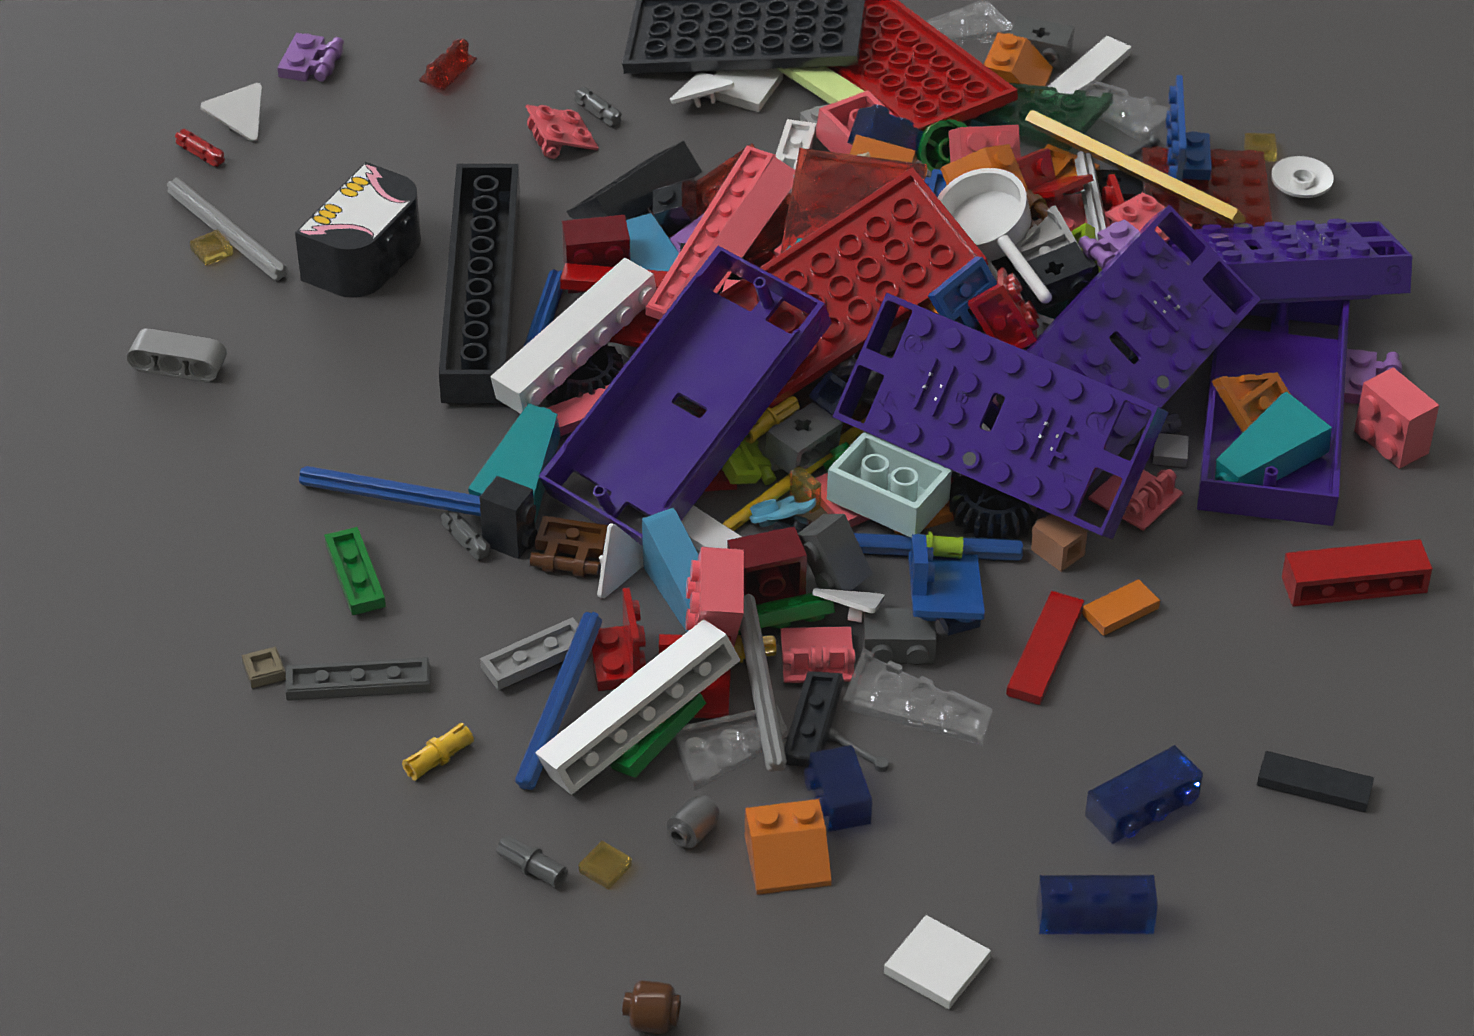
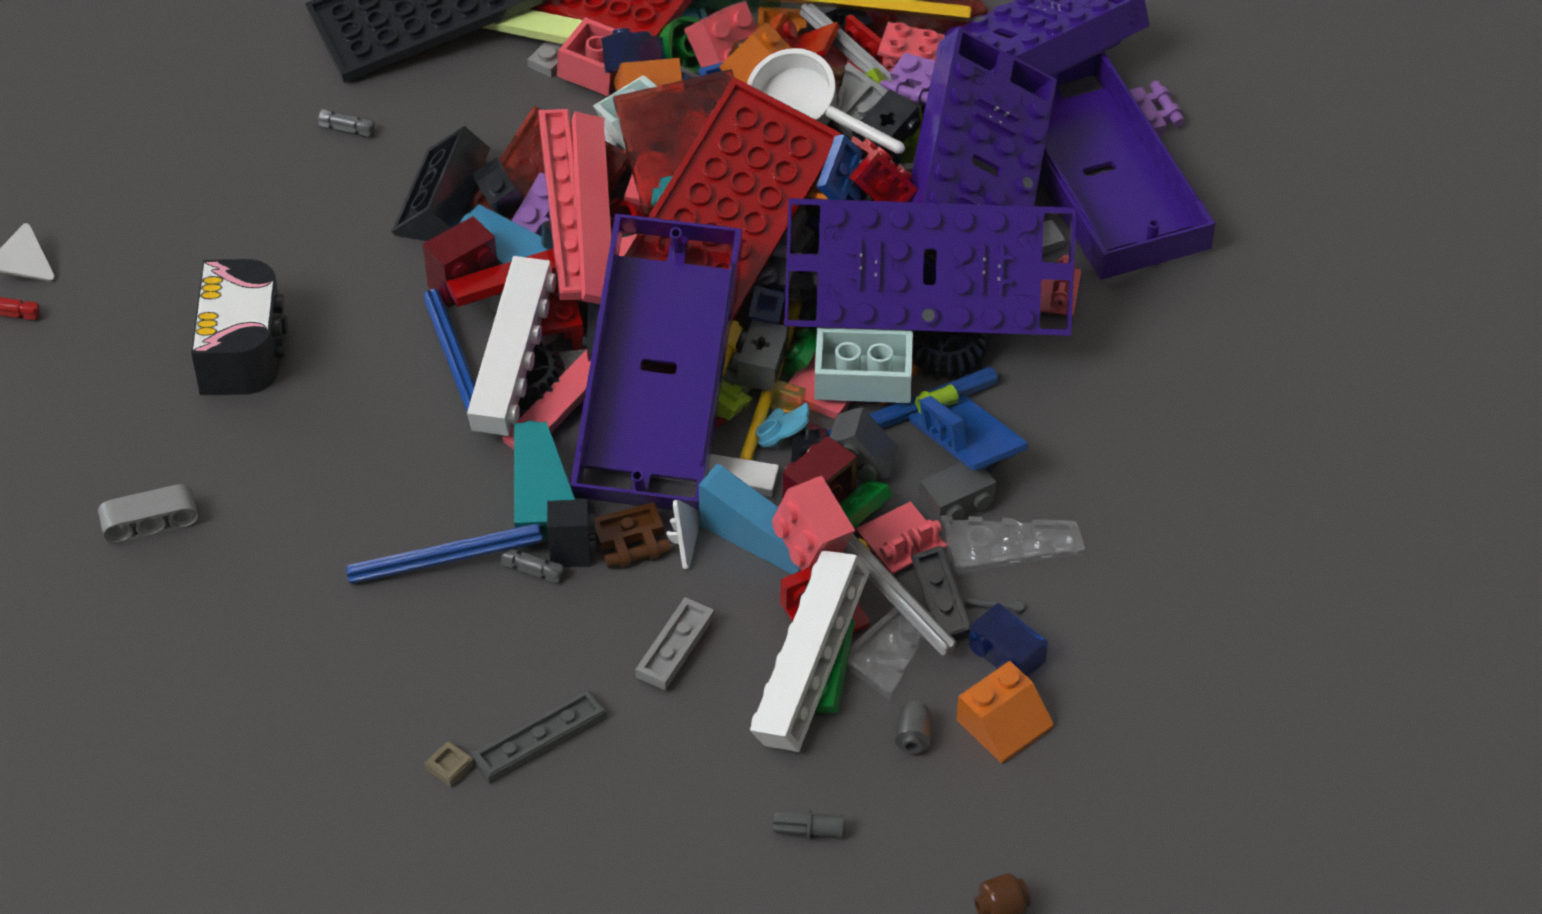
camera: 30 degrees left, 5 degrees up
light grey axle [167,178,287,281] -> none
clear yellow tile [190,230,233,266] -> none
medium lavender plate [277,33,344,81] -> none
green plate [324,527,386,615] -> none
yellow pin [402,723,474,781] -> none
clear red hinge [419,38,477,91] -> none
black brick [439,164,520,404] -> none
blue axle [515,612,602,790] -> none
coral hinge [525,104,599,159] -> none
clear yellow tile [579,841,632,890] -> none
red bracket [591,587,646,691] -> none
white piece [670,72,734,108] -> none
white tile [704,68,783,112] -> none
white plate [776,119,817,172] -> none
white piece [813,588,885,623] -> none
white tile [884,915,991,1009] -> none
red tile [1006,590,1085,705] -> none
nougat brick [1031,514,1087,572] -> none
clear blue brick [1036,875,1158,934] -> none
orange tile [1082,579,1160,636] -> none
clear blue brick [1085,745,1203,844] -> none
orange wing [1212,372,1290,433] -> none
teal slope [1215,392,1332,486] -> none
black tile [1257,751,1374,812] -> none
red brick [1282,539,1433,607] -> none
coral brick [1354,367,1439,469] -> none

